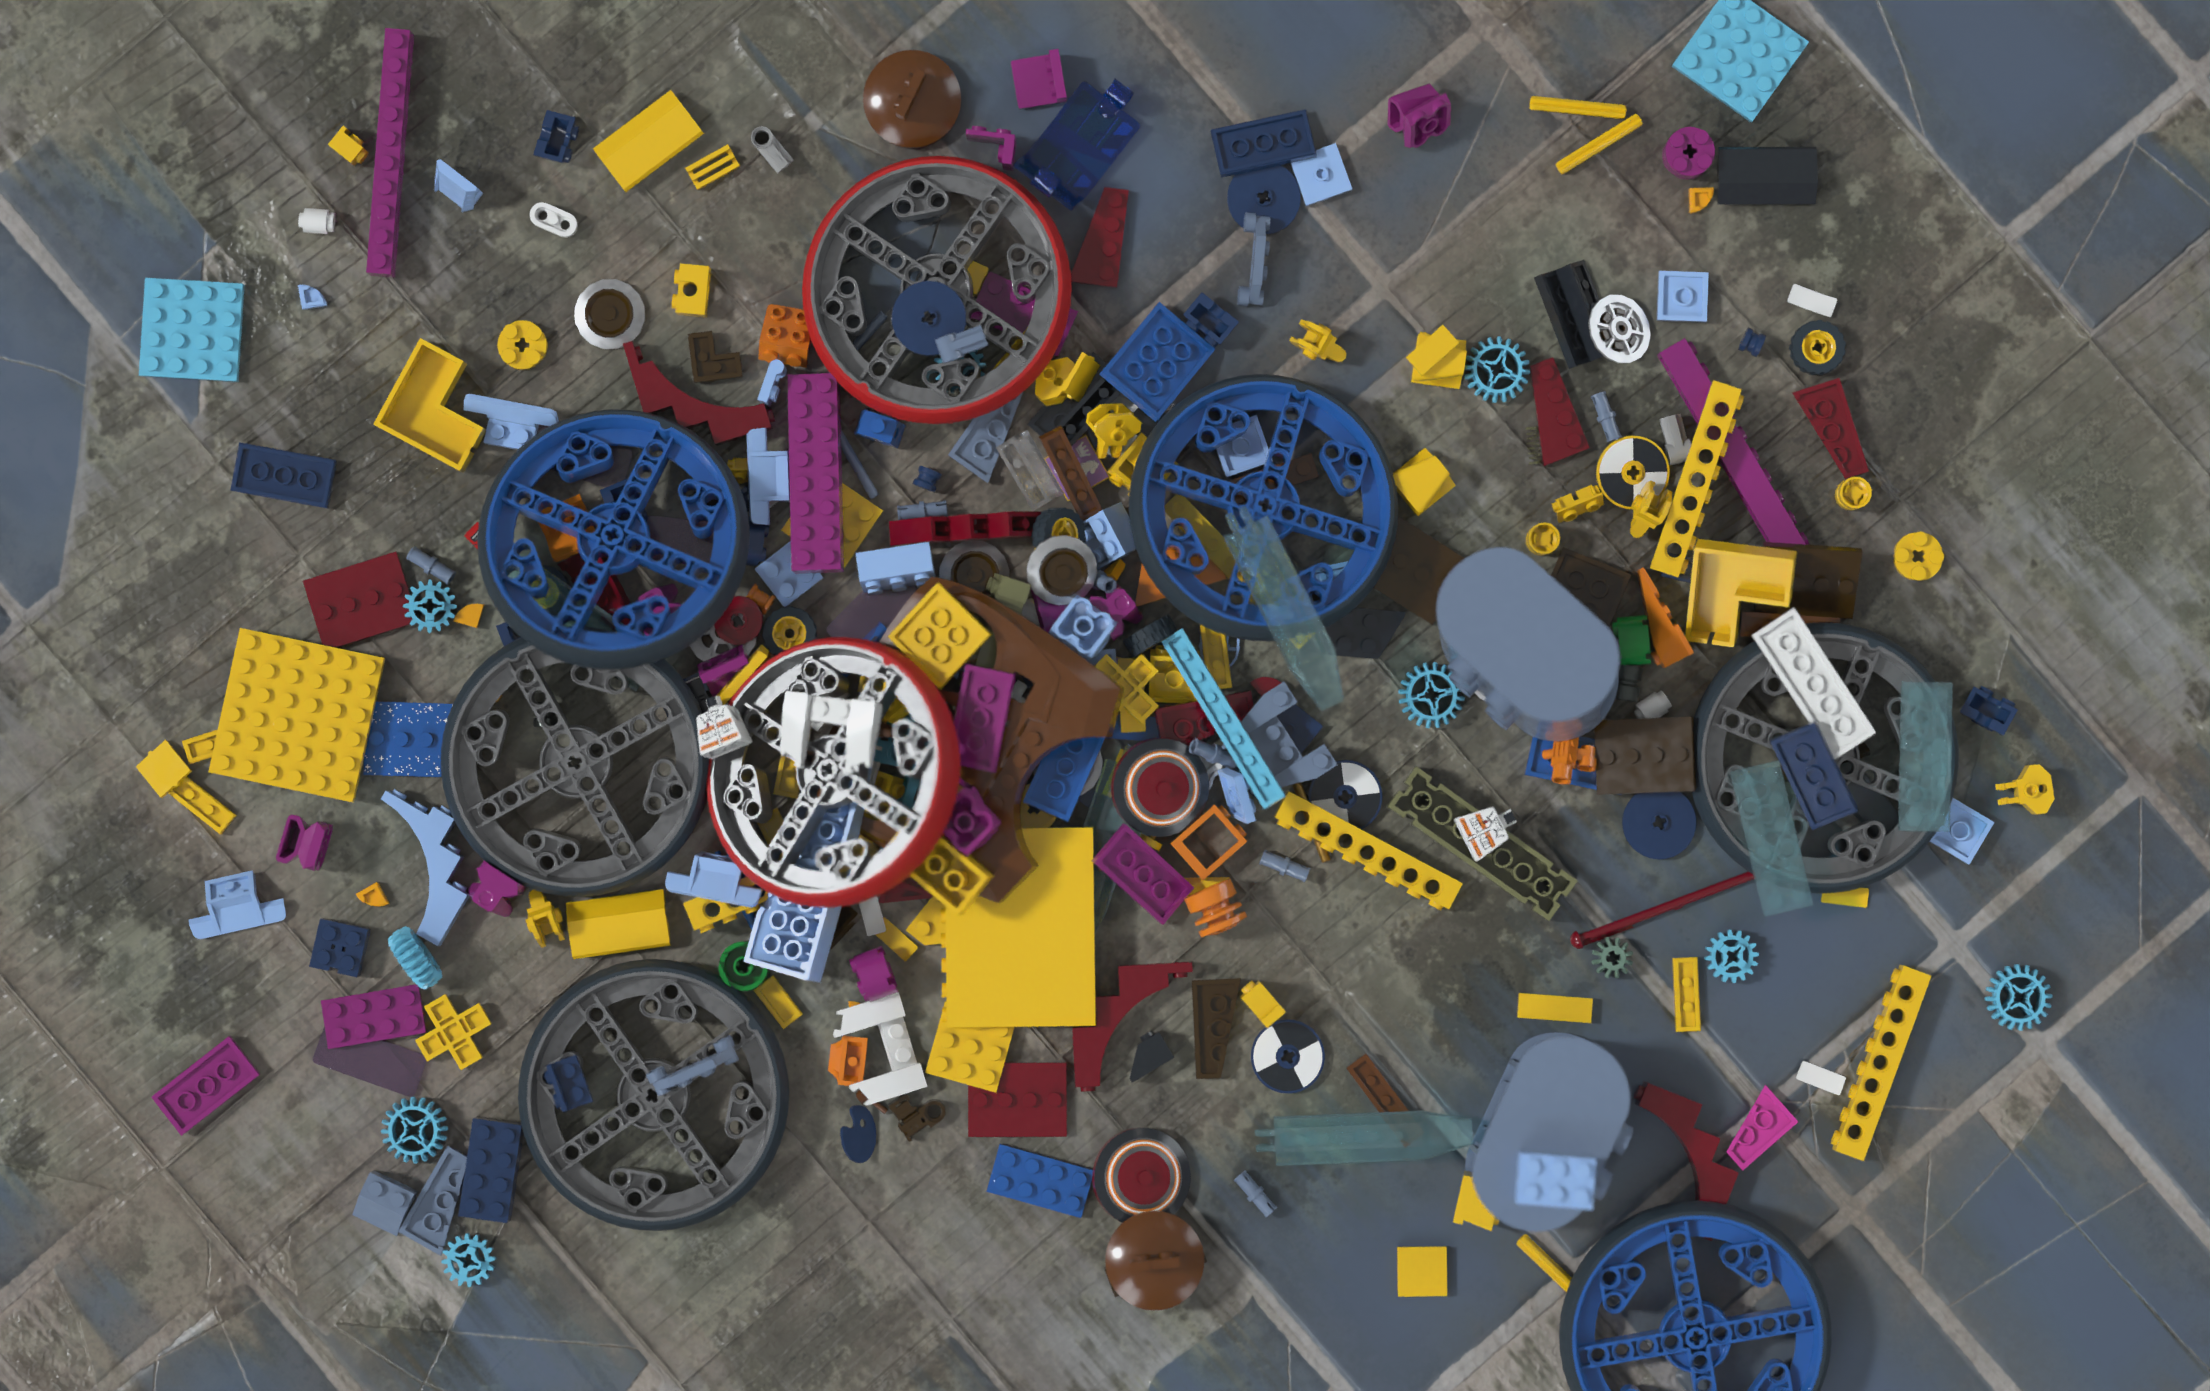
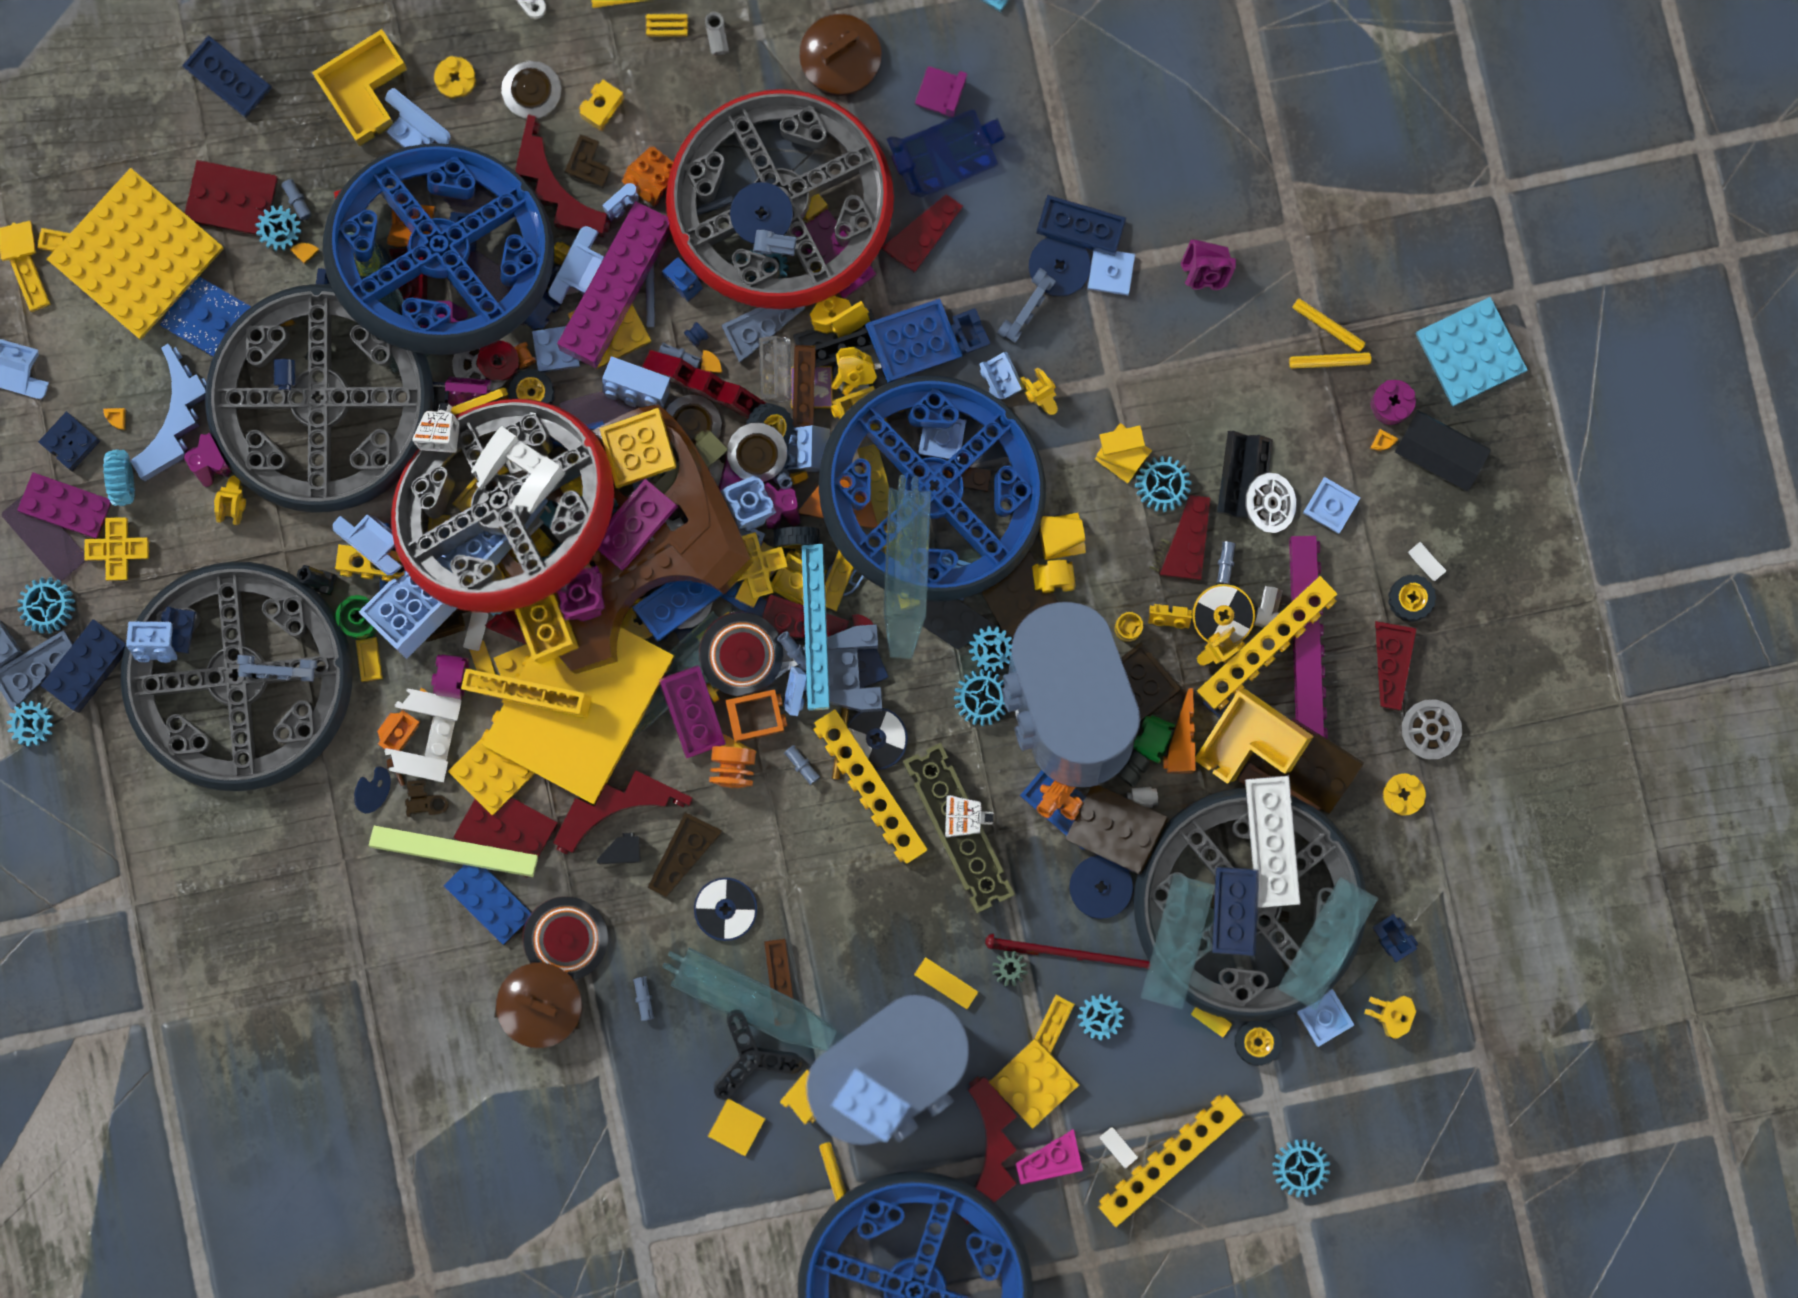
camera: 20 degrees right, 5 degrees down
magenta piece [276,814,333,871] -> none
yellow slope [566,889,670,959] -> none
magenta bracket [966,126,1016,171] -> none
yellow hips [1240,980,1286,1028] -> none
dark blue wheel [1738,327,1766,357] -> none
yellow wheel [1835,477,1872,511] -> none
none -> light blue bracket [126,622,177,663]
none -> dark blue brick [274,359,295,391]
none -> black piece [297,565,338,595]
none -> yellowish green tile [369,826,538,877]
none -> yellow slope [461,668,592,718]
none -> light orange tile [701,350,722,374]
none -> black piece [713,1009,802,1100]
none -> medium azure gear [969,626,1012,671]
none -> light blue bracket [979,352,1025,401]
none -> yellow plate [989,1038,1079,1129]
none -> yellow cylinder [1032,560,1076,593]
none -> black wheel [1234,1020,1282,1066]
none -> flat silver piece [1402,700,1462,759]

